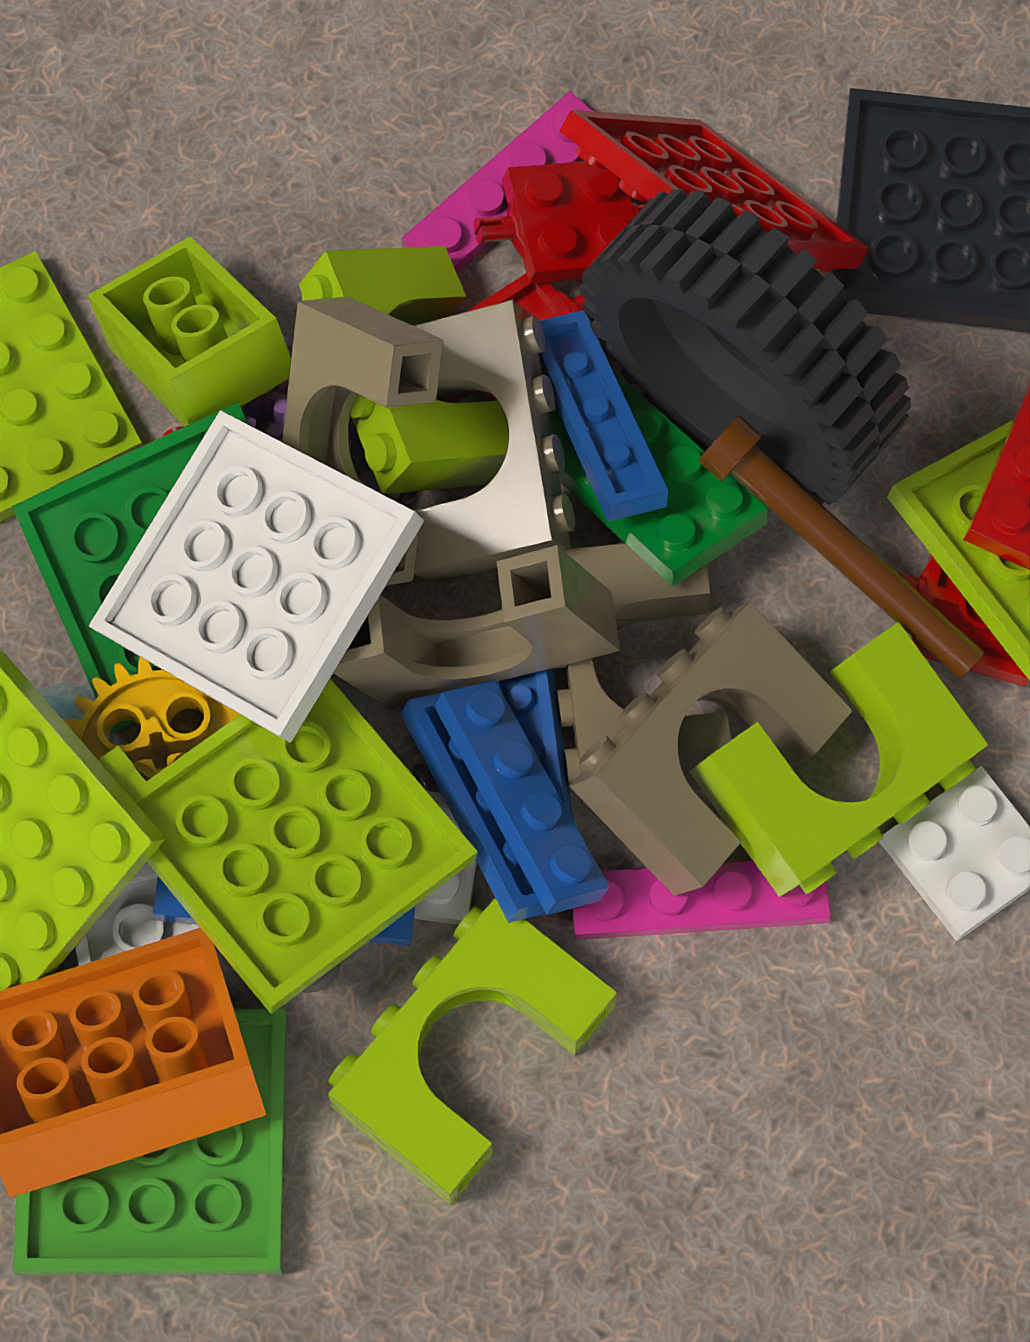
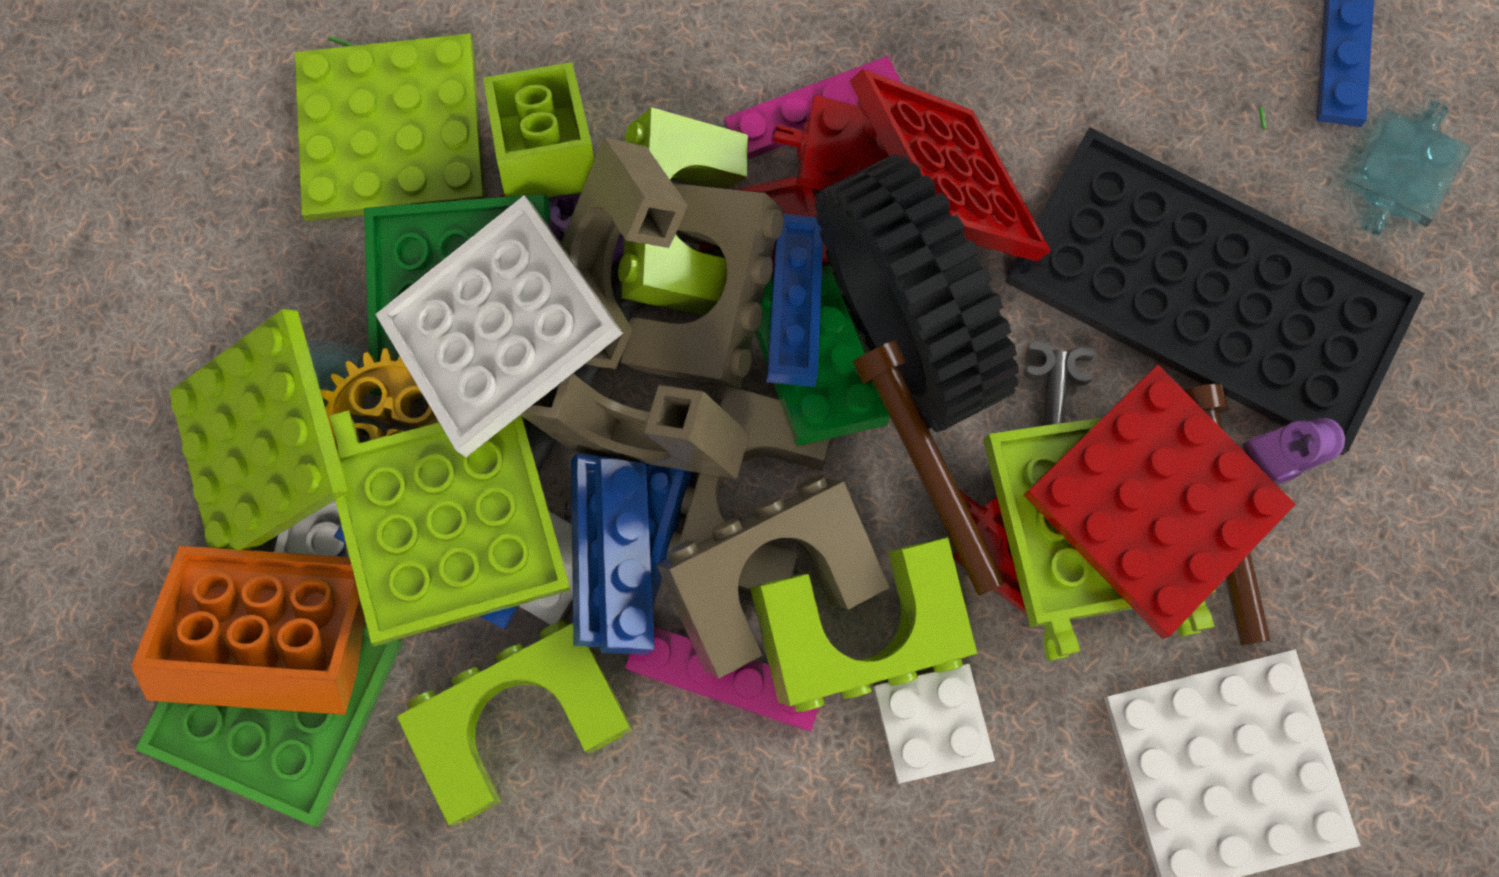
camera: 25 degrees right, 5 degrees up
none -> flat silver bar [1024,341,1095,426]

